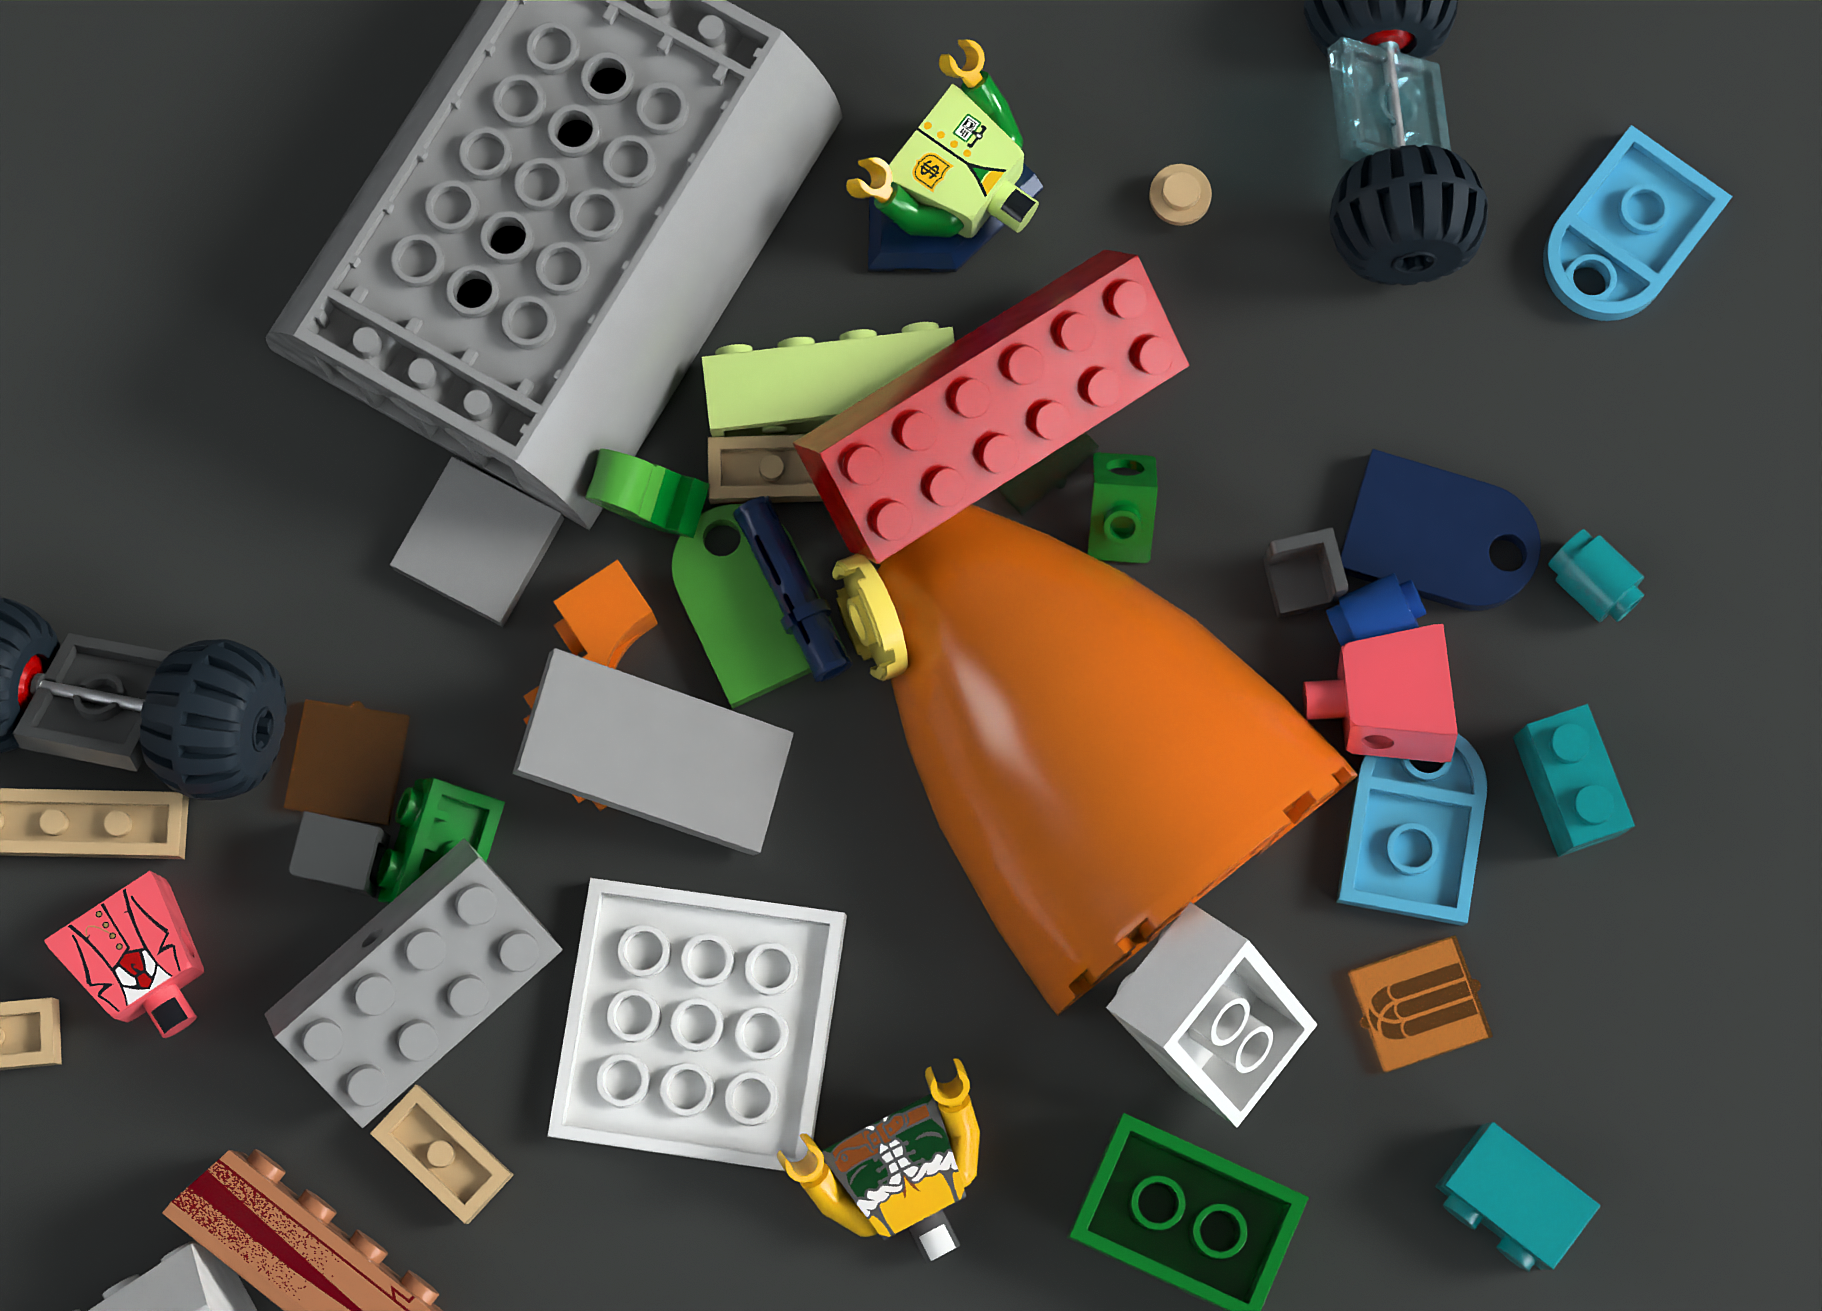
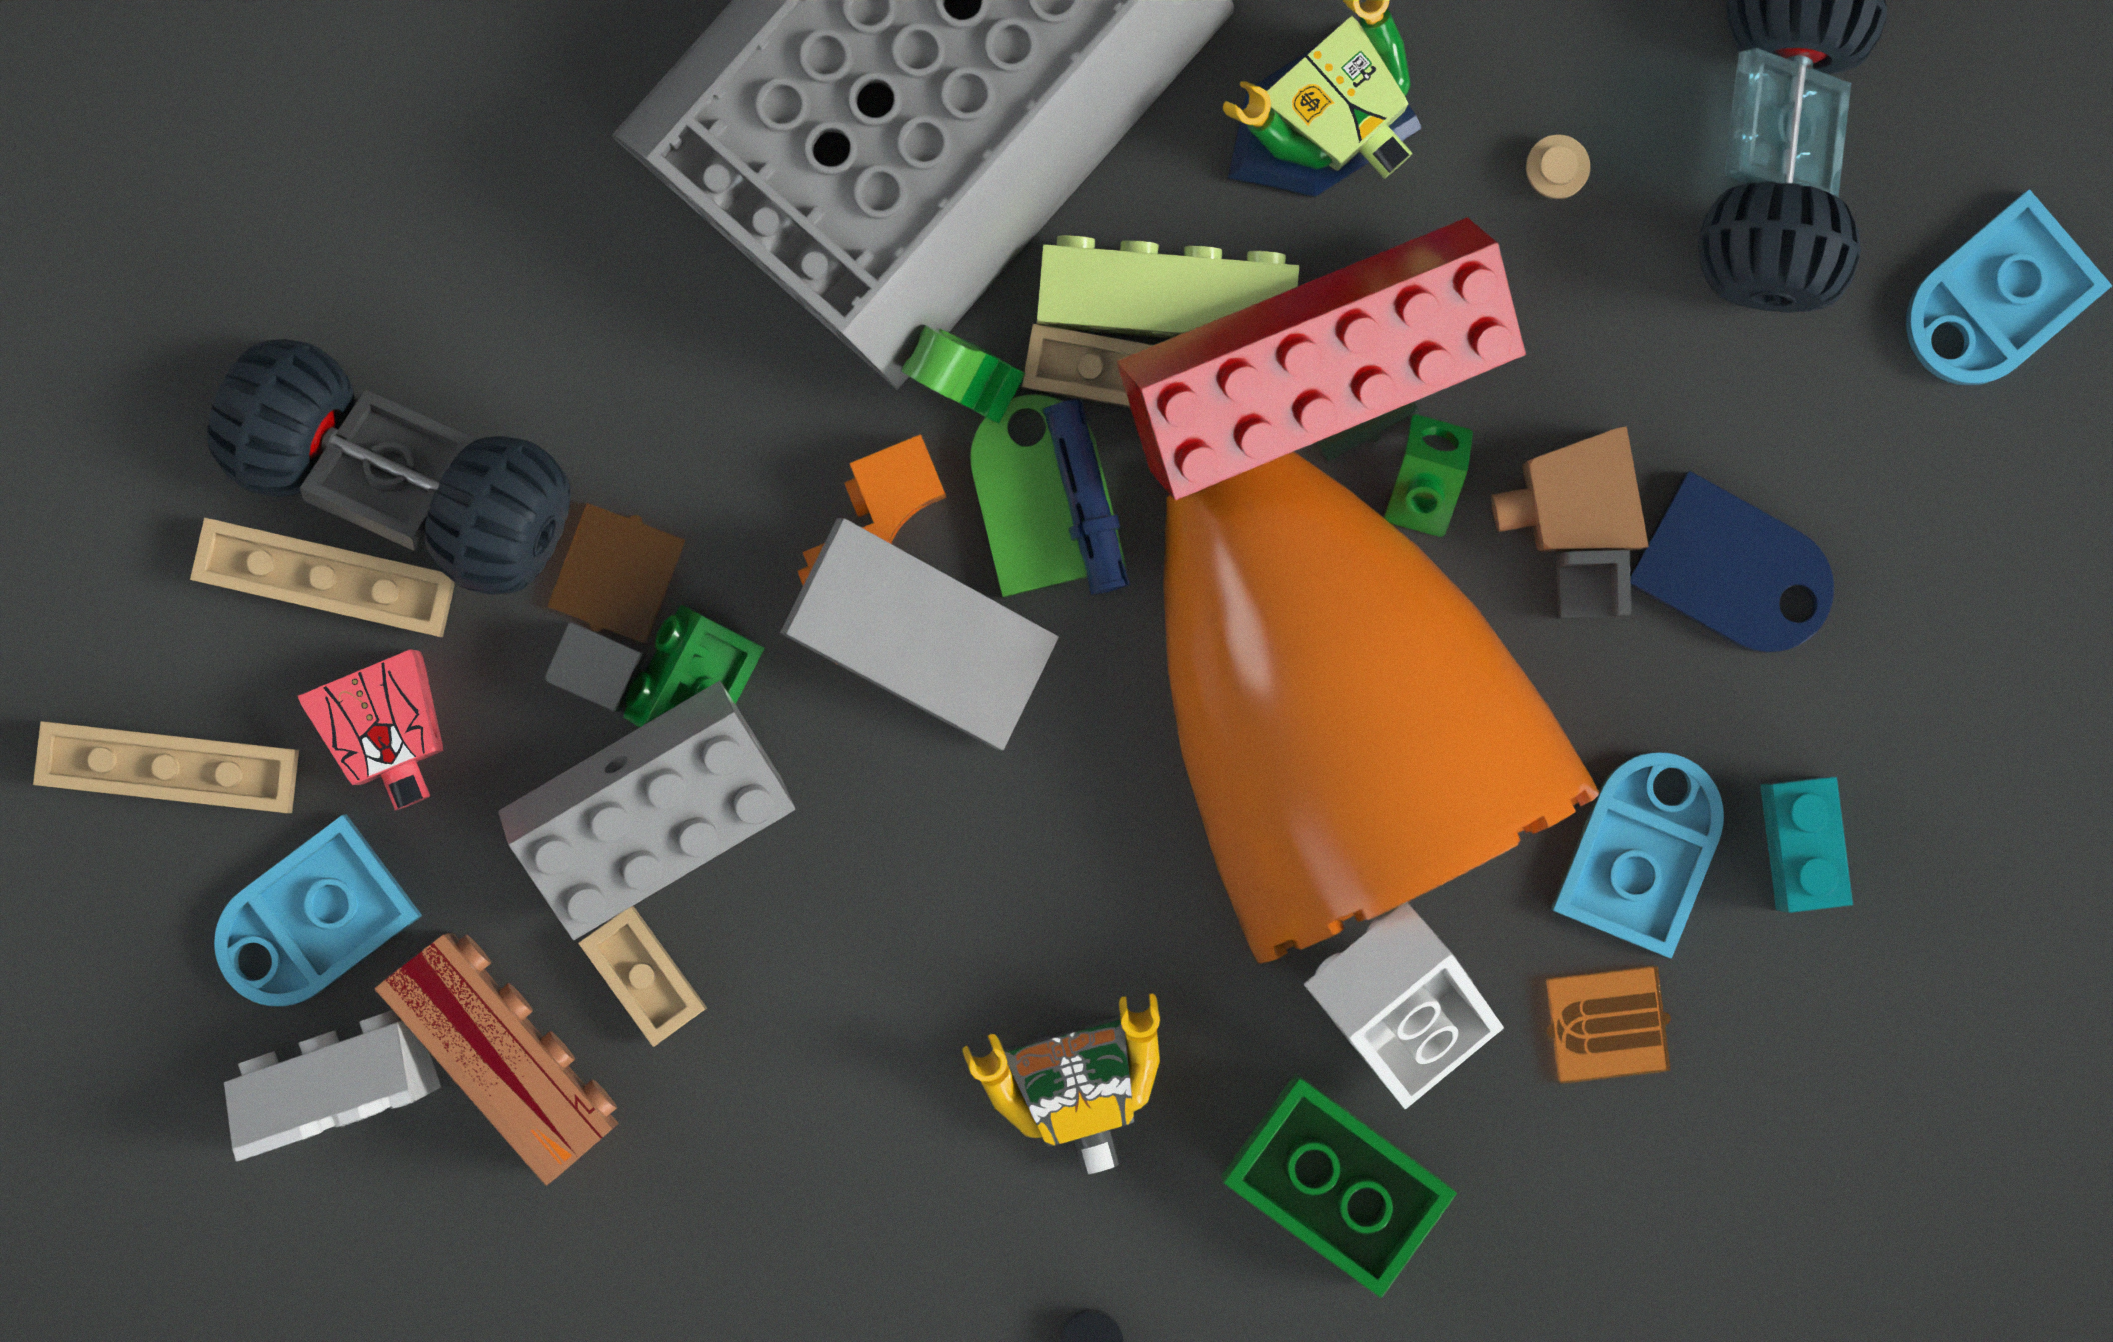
camera: 10 degrees right, 10 degrees up
light grey tile [390,457,564,627] -> none
white plate [548,878,847,1171] -> none
light yellow tile [832,553,908,681] -> none
coral torso [1303,624,1458,763] -> none
blue brick [1326,573,1427,647] -> none
teal brick [1435,1122,1601,1272] -> none
teal brick [1548,529,1644,623] -> none
none -> medium azure tile [214,814,422,1007]
none -> medium nougat torso [1491,426,1648,552]

